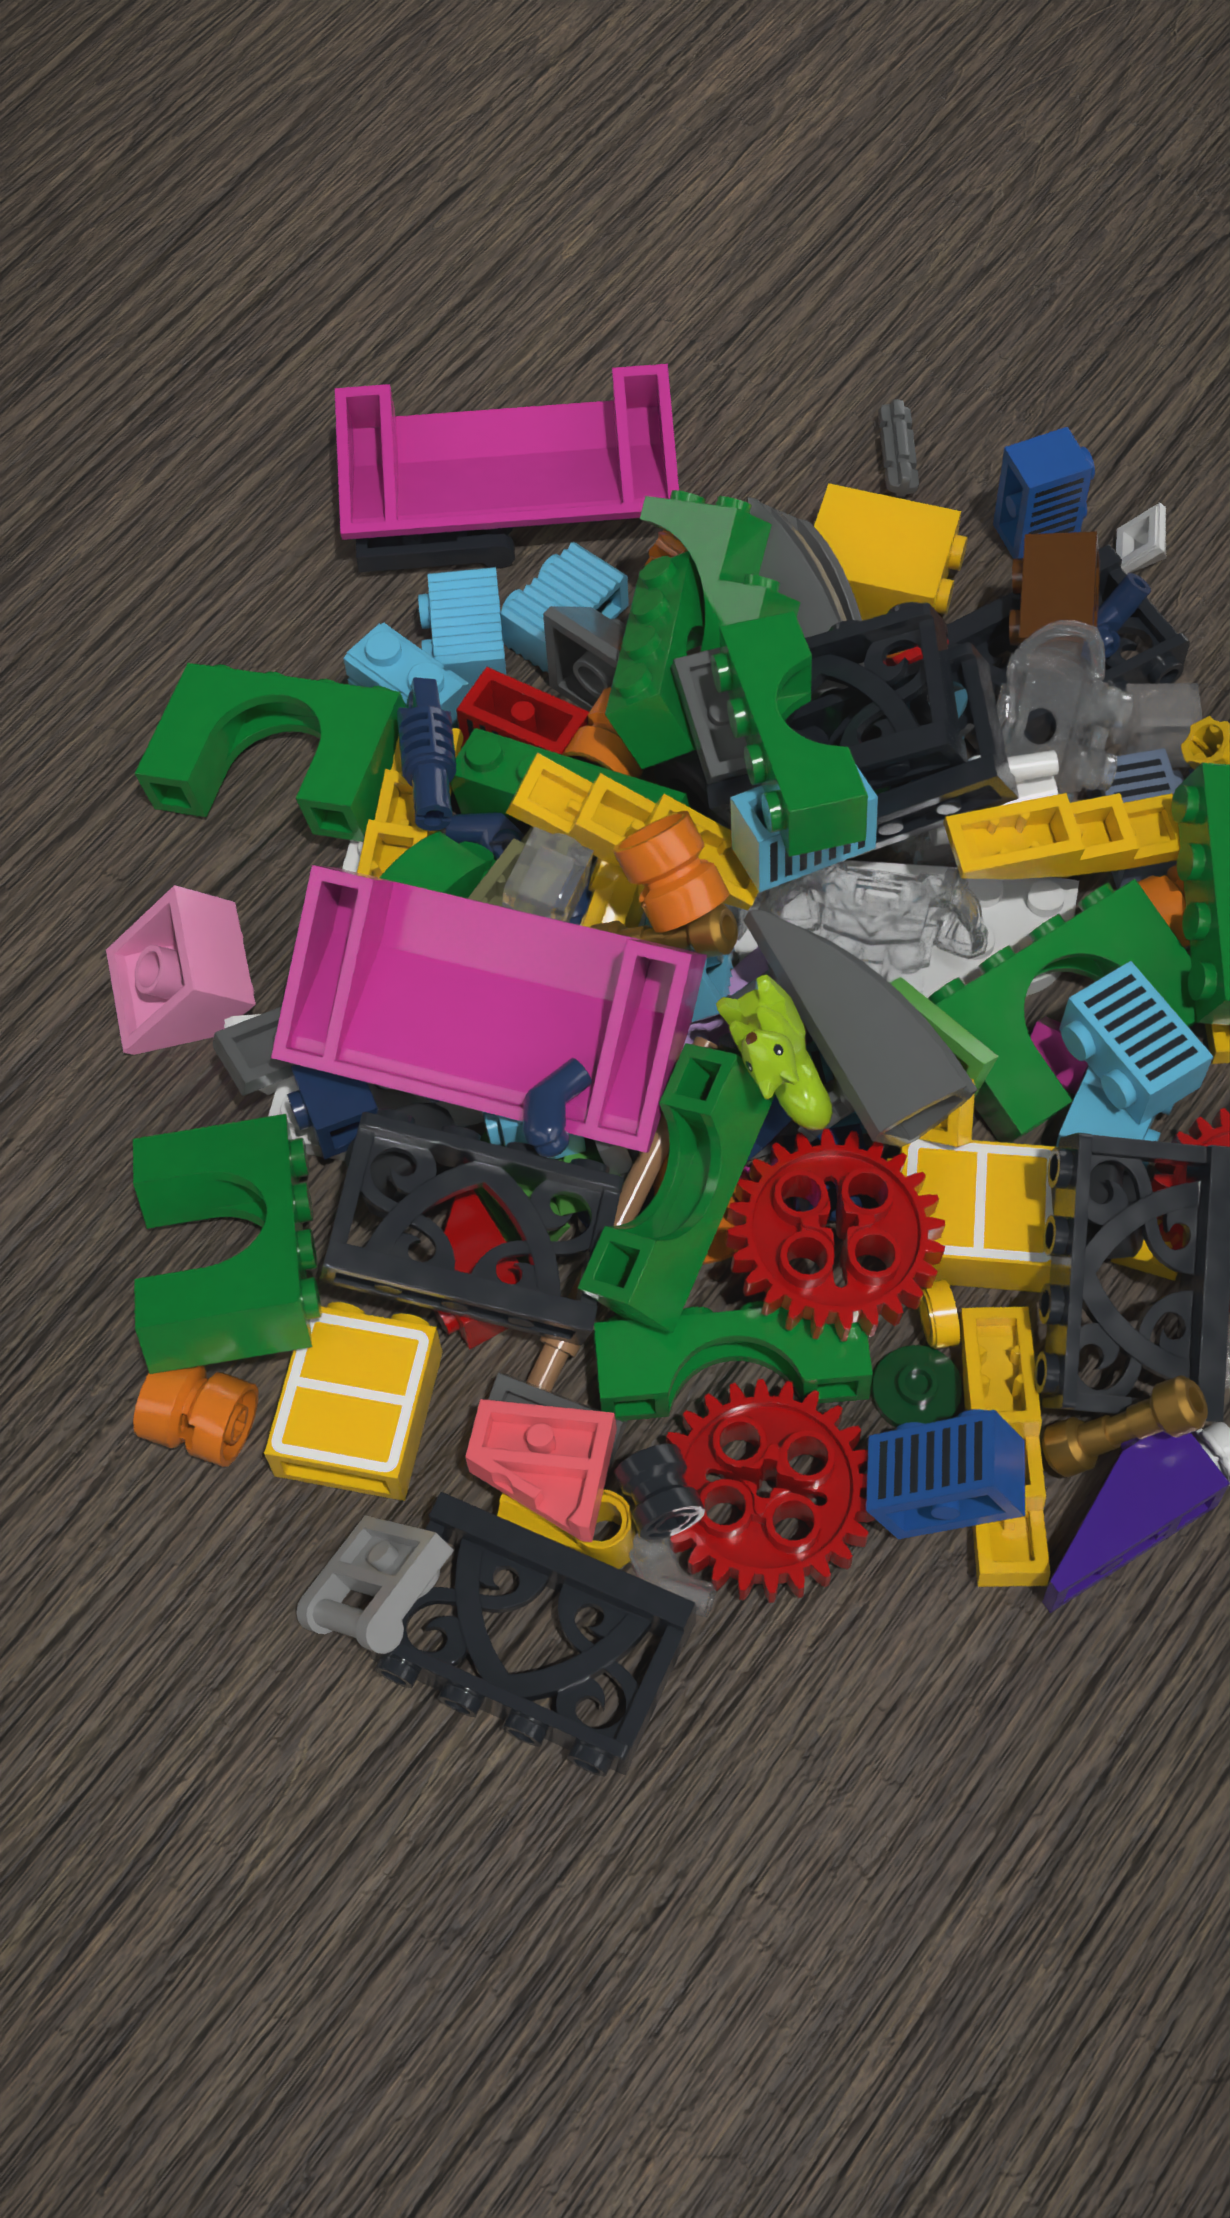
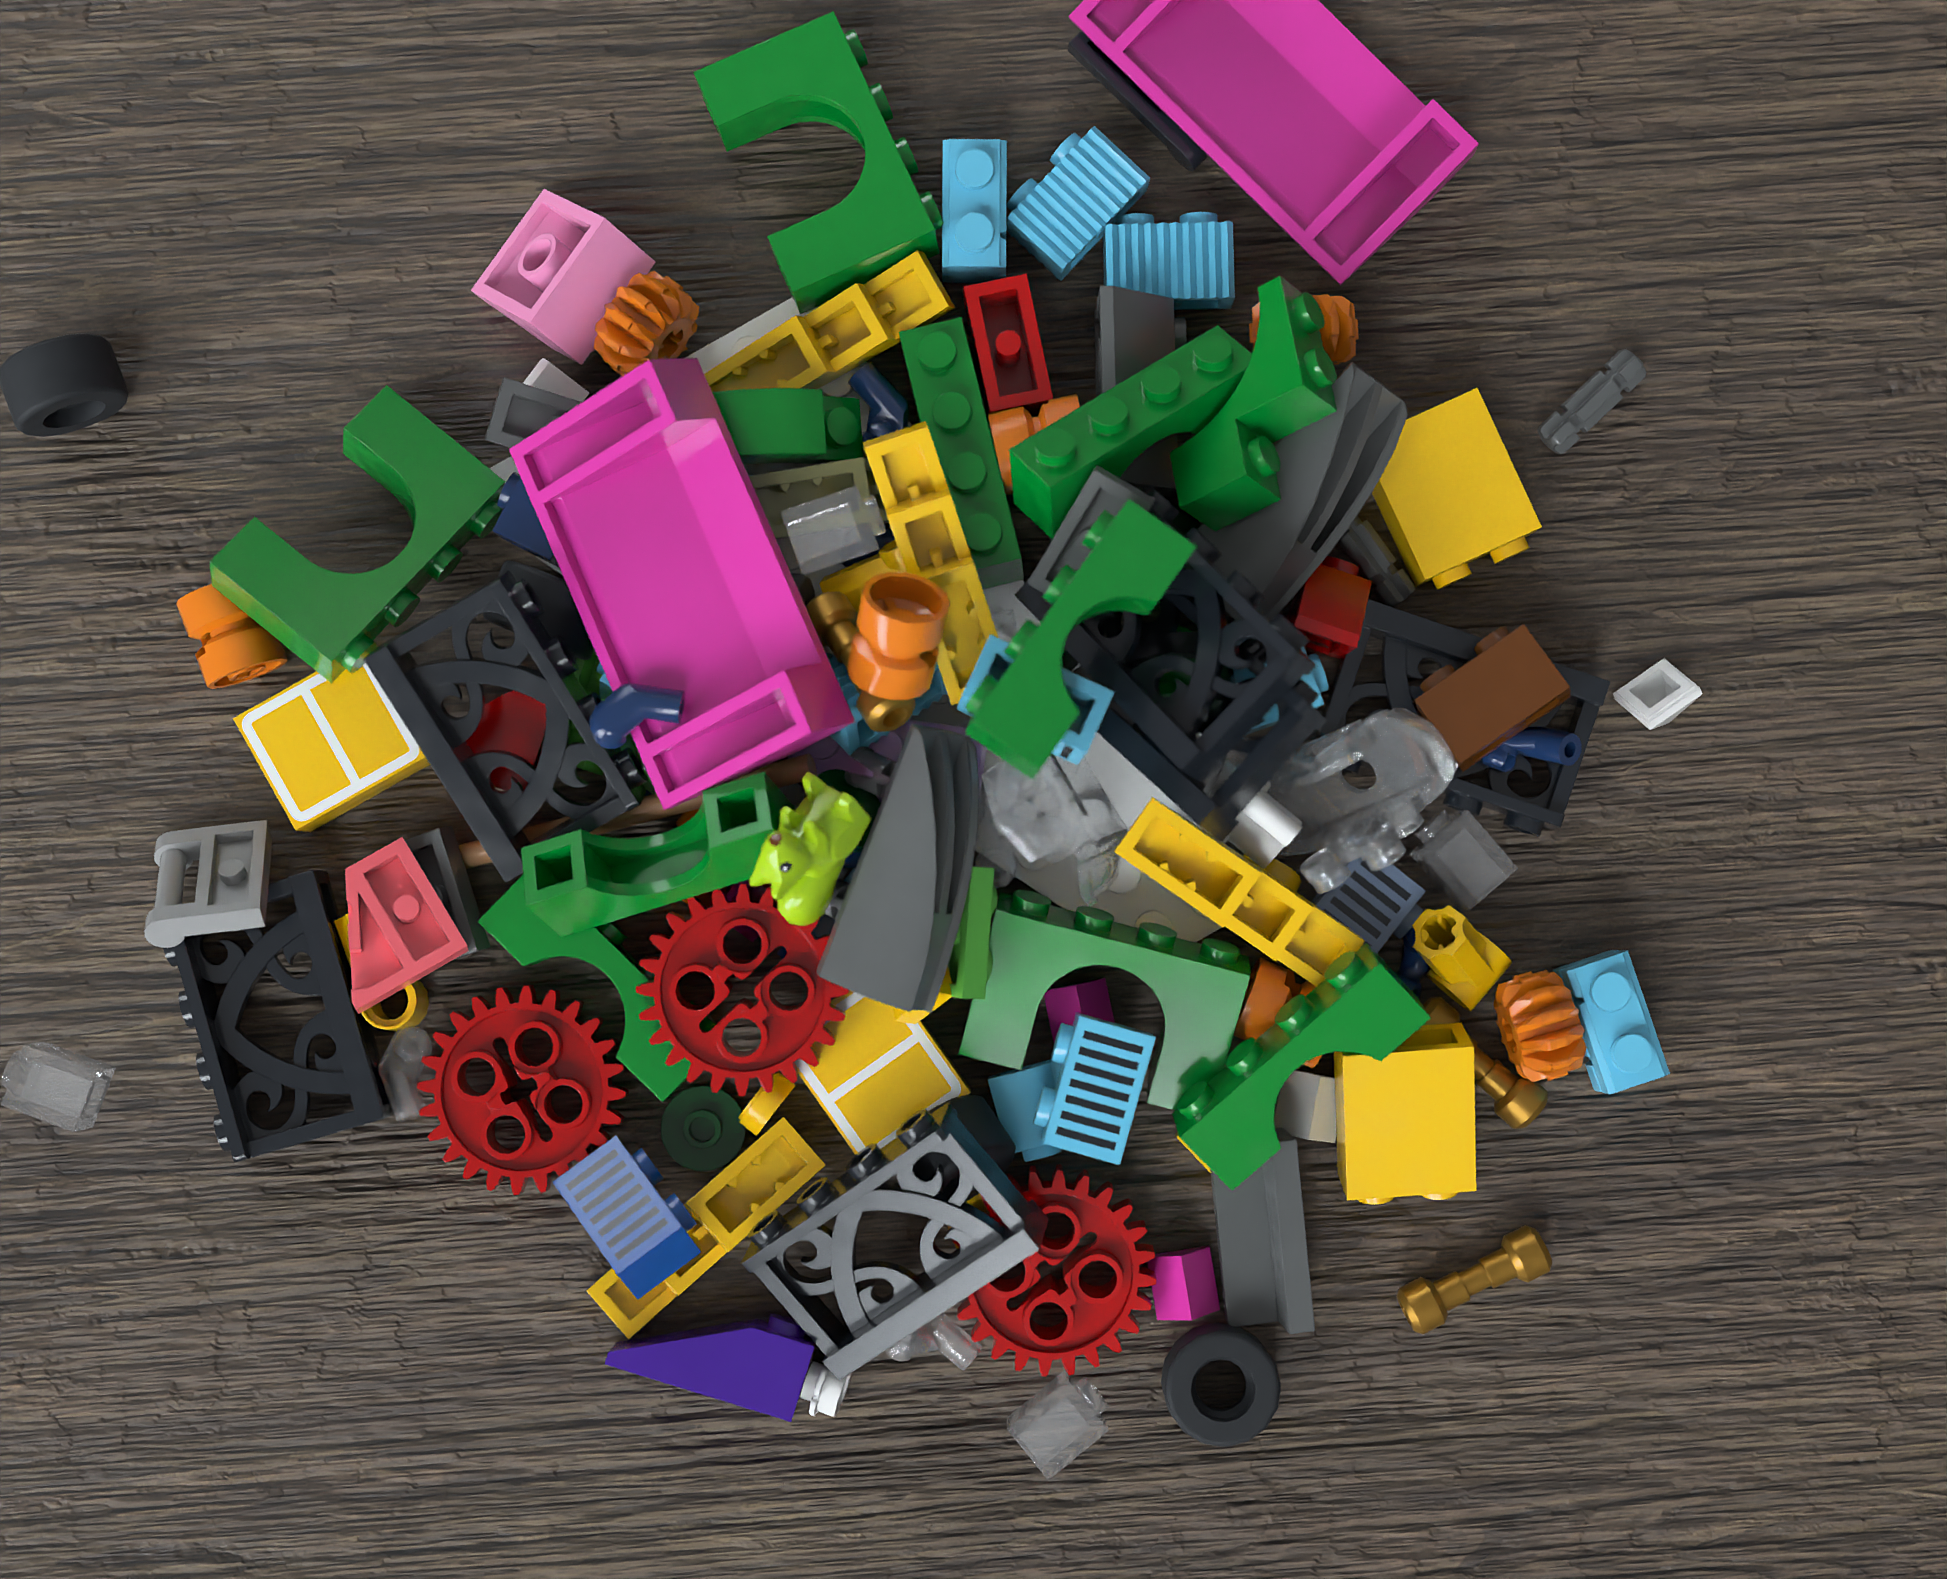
camera: 40 degrees right, 25 degrees up
dark blue hinge [397,677,456,831] -> none
black wheel [615,1444,705,1540] -> none
blue brick [993,427,1095,559] -> none
pearl gold piece [1042,1375,1208,1477] -> none
none -> clear brick [1,1041,116,1132]
none -> orange gear [593,271,699,377]

